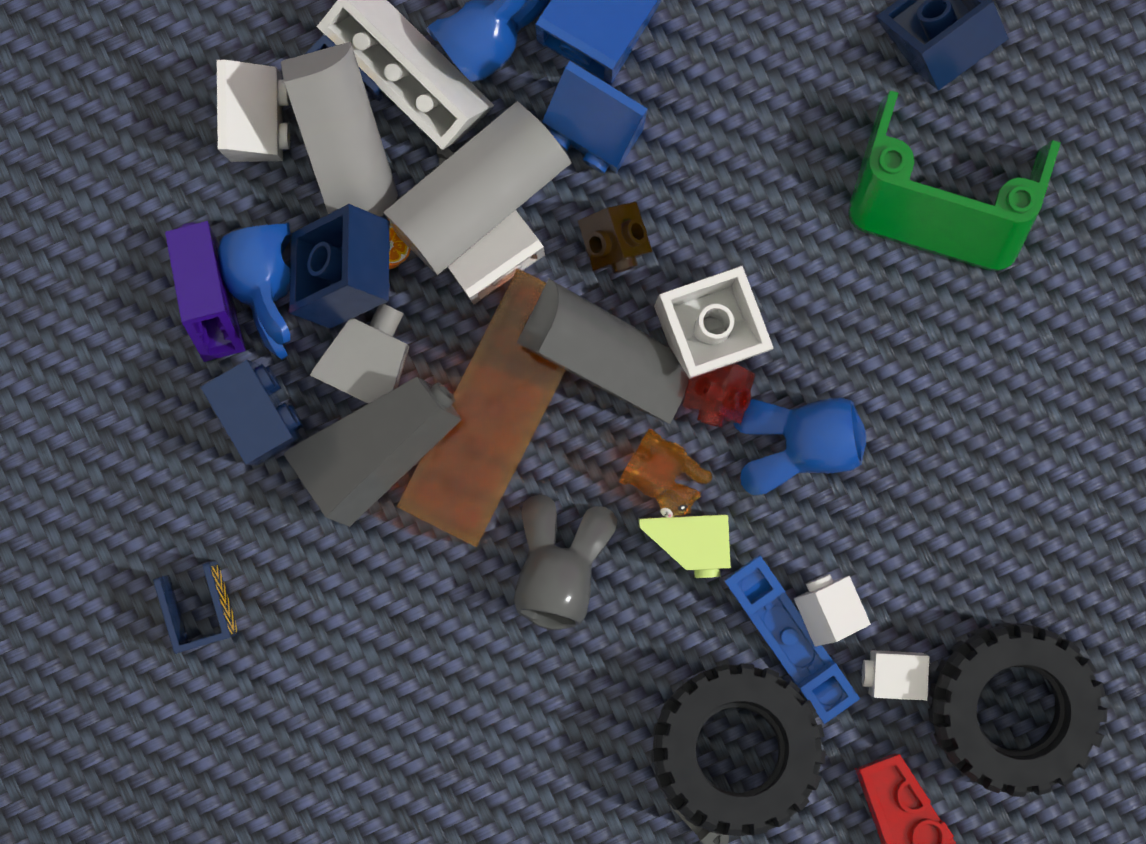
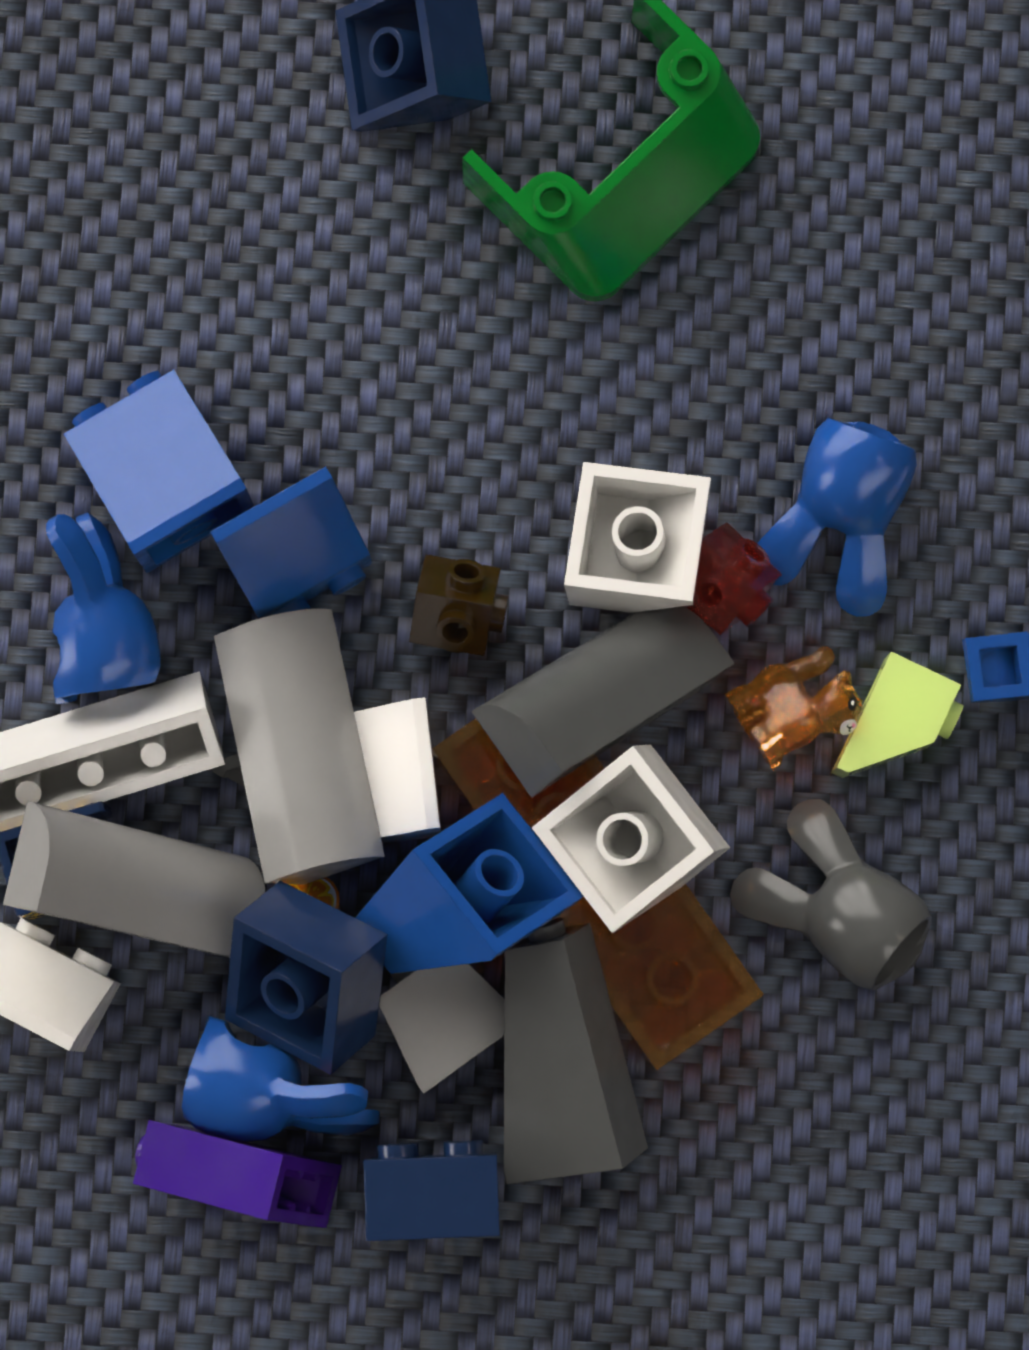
camera: 65 degrees left, 5 degrees down
none -> blue slope [355,793,584,974]
none -> white slope [532,744,730,933]

